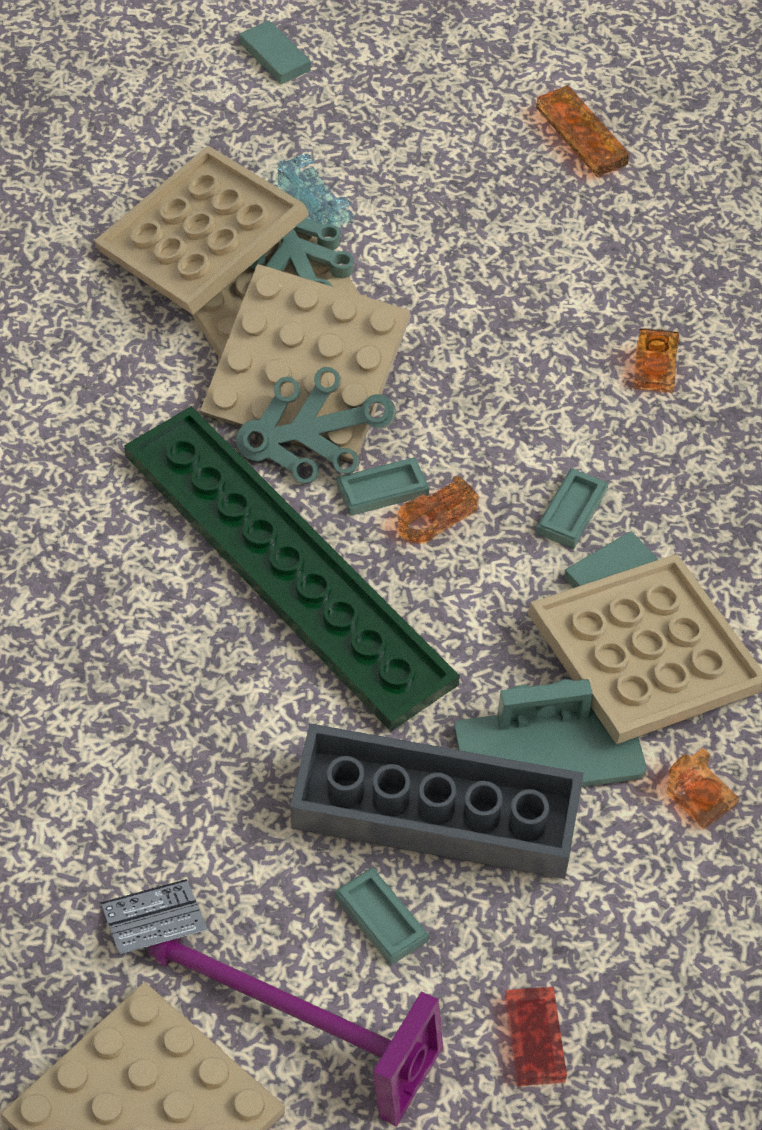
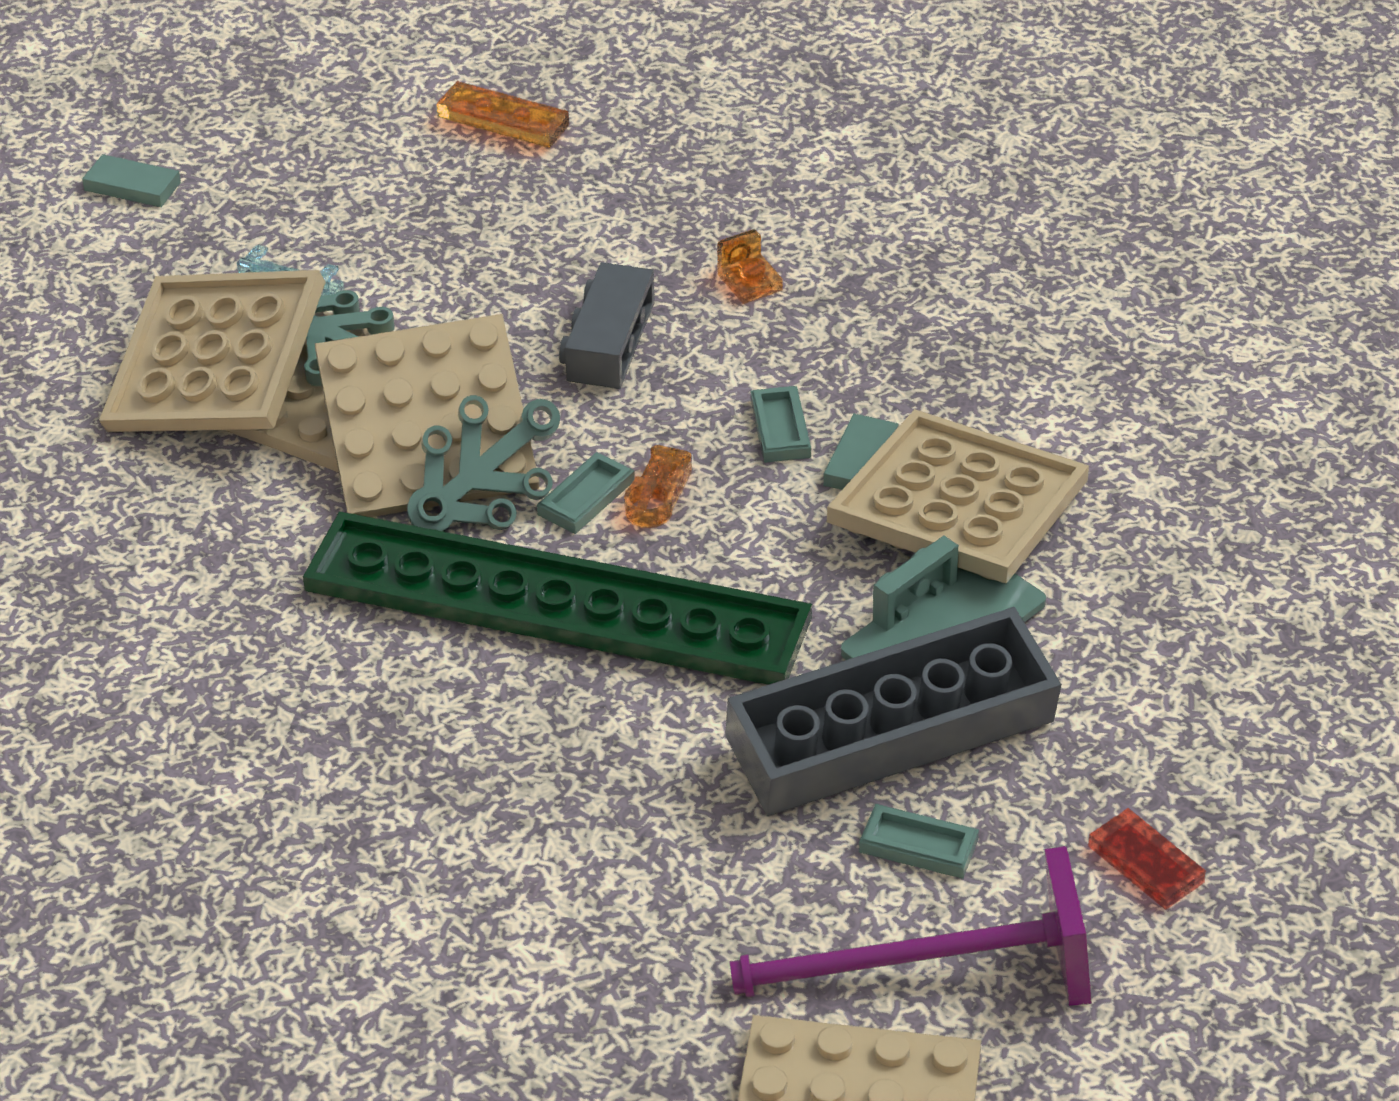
camera: 30 degrees left, 10 degrees down
light grey sticker [100,879,208,954] -> none
clear orange bracket [666,748,739,830] -> none
none -> dark grey brick [559,262,655,389]

